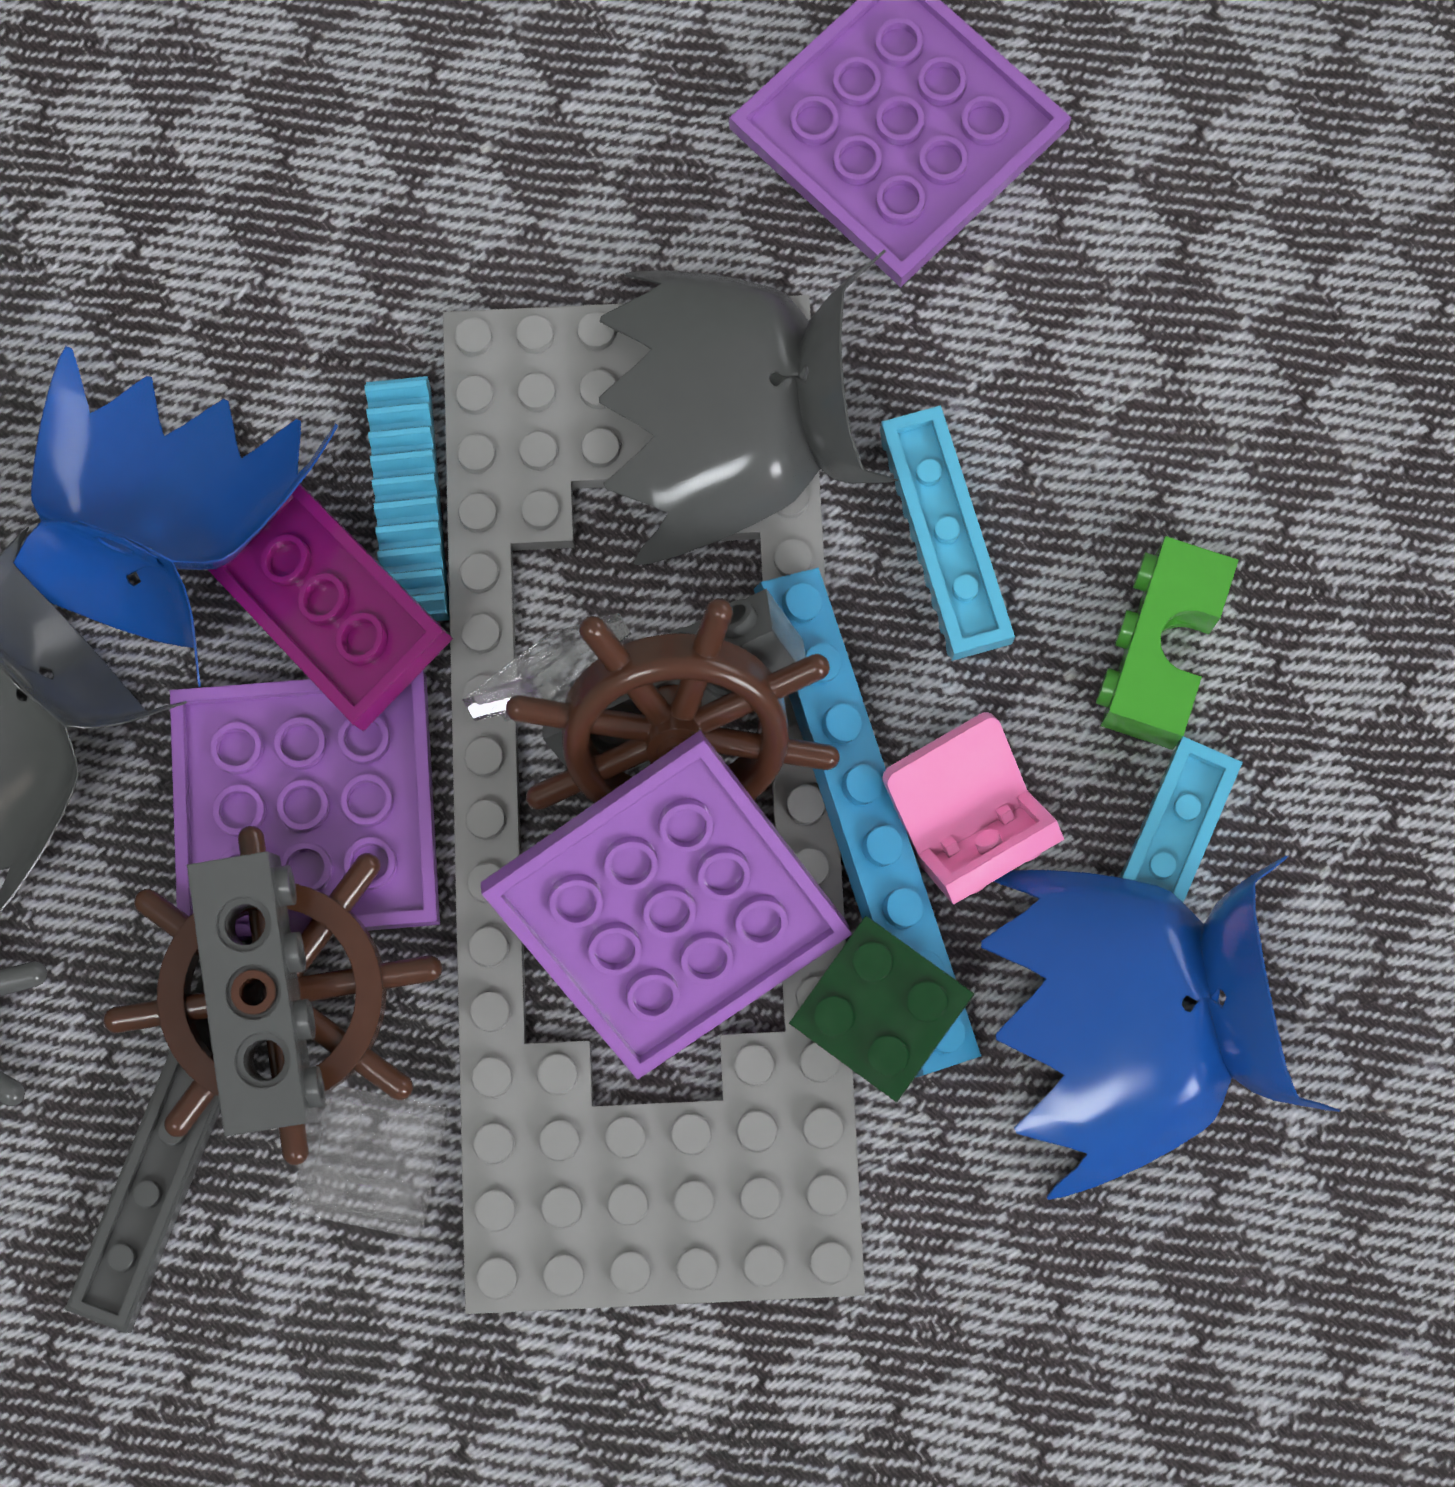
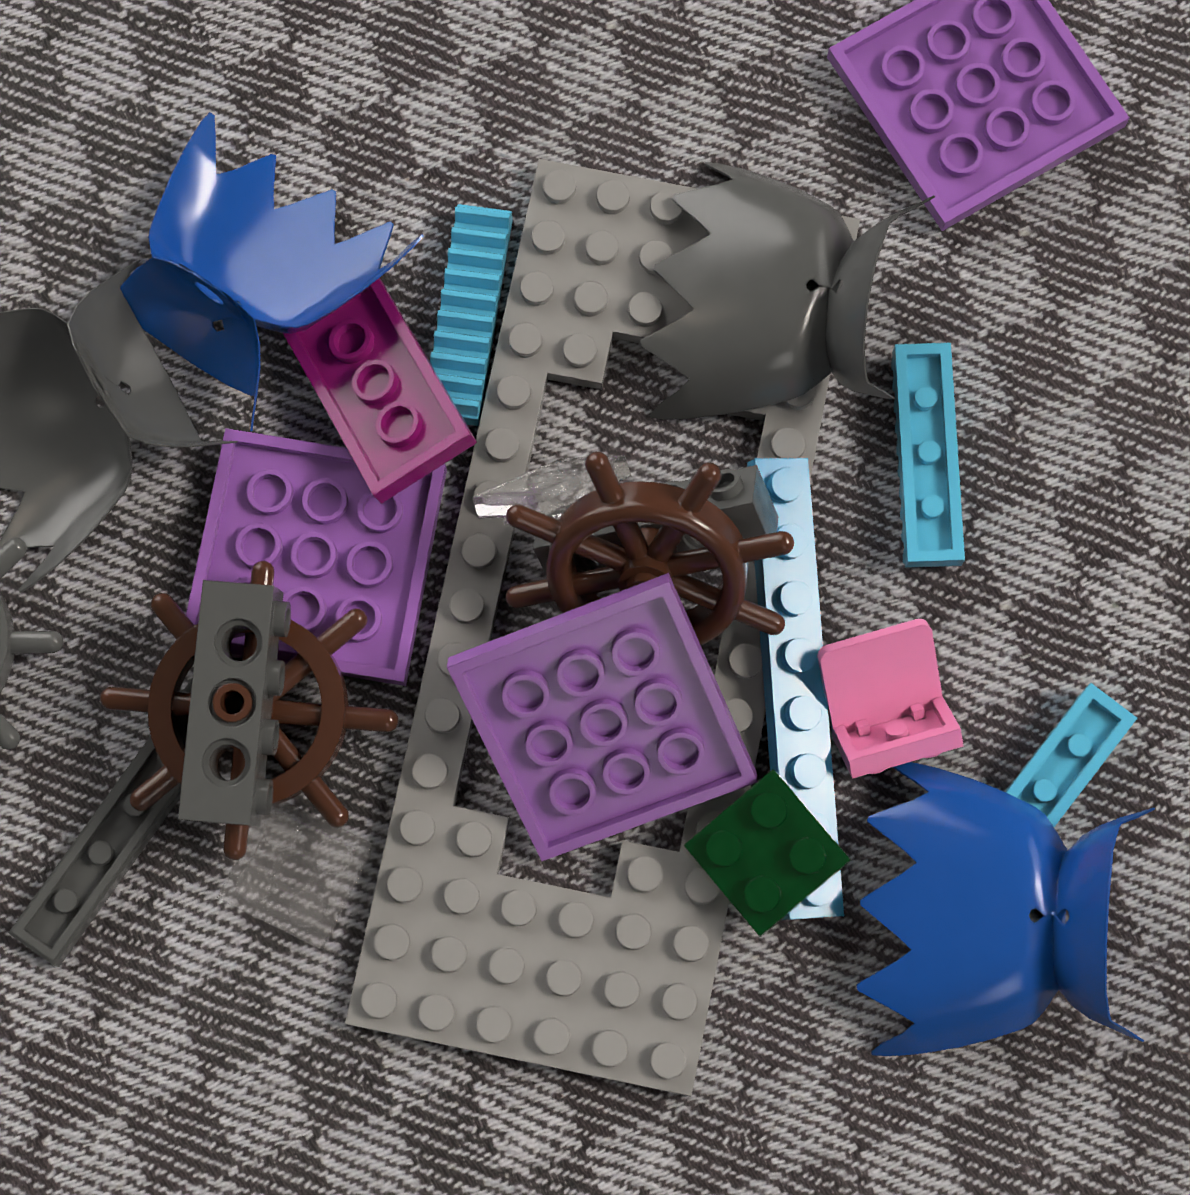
camera: 15 degrees right, 0 degrees up
bright green arch [1096,536,1239,750] -> none

